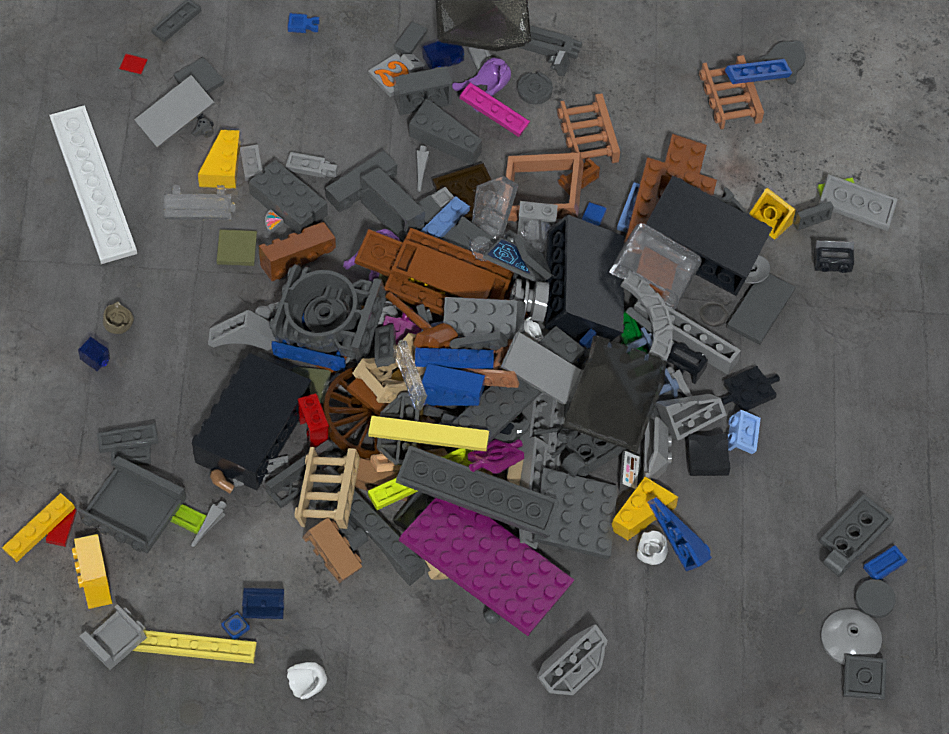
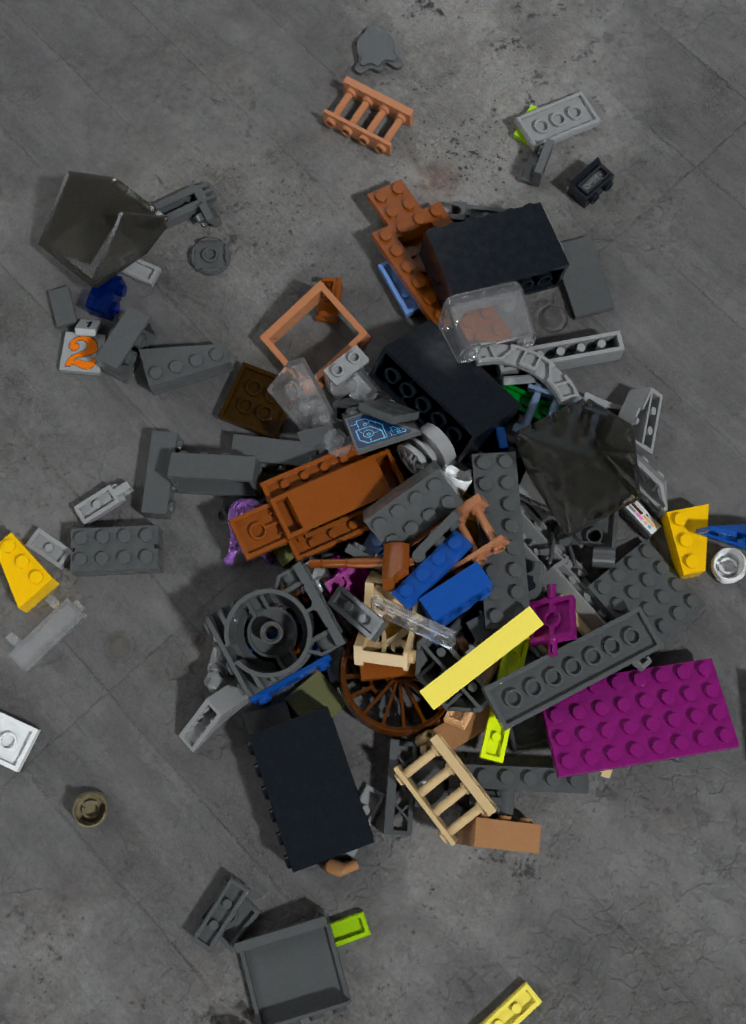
camera: 40 degrees left, 15 degrees up
clear blue brick [78,337,110,371] -> none
light grey piece [191,501,227,547] -> none
olive tile [217,230,257,266] -> none
tile [221,612,250,640] -> none
dark blue hinge [242,588,285,619] -> none
dark orange wedge [259,222,336,282] -> none
tile [265,209,284,234] -> none
white hair [287,662,327,699] -> none
red window [298,393,329,448] -> none
light grey piece [416,146,429,192] -> none
medium blue plate [420,196,470,239] -> none
light grey tile [431,187,454,209] -> none
medium lavender hair [452,58,511,112] -> none
dark pink plate [459,82,530,137] -> none
light grey tile [501,332,581,404] -> none
nougat fence [557,94,620,163] -> none
blue tile [582,202,607,227] -> none
black window [665,342,708,384] -> none
black brick [687,434,731,476] -> none
black plate [721,366,780,411] -> none
blue plate [725,59,792,84] -> none
light blue bracket [728,410,761,454] -> none
yellow slope [749,188,796,239] -> none

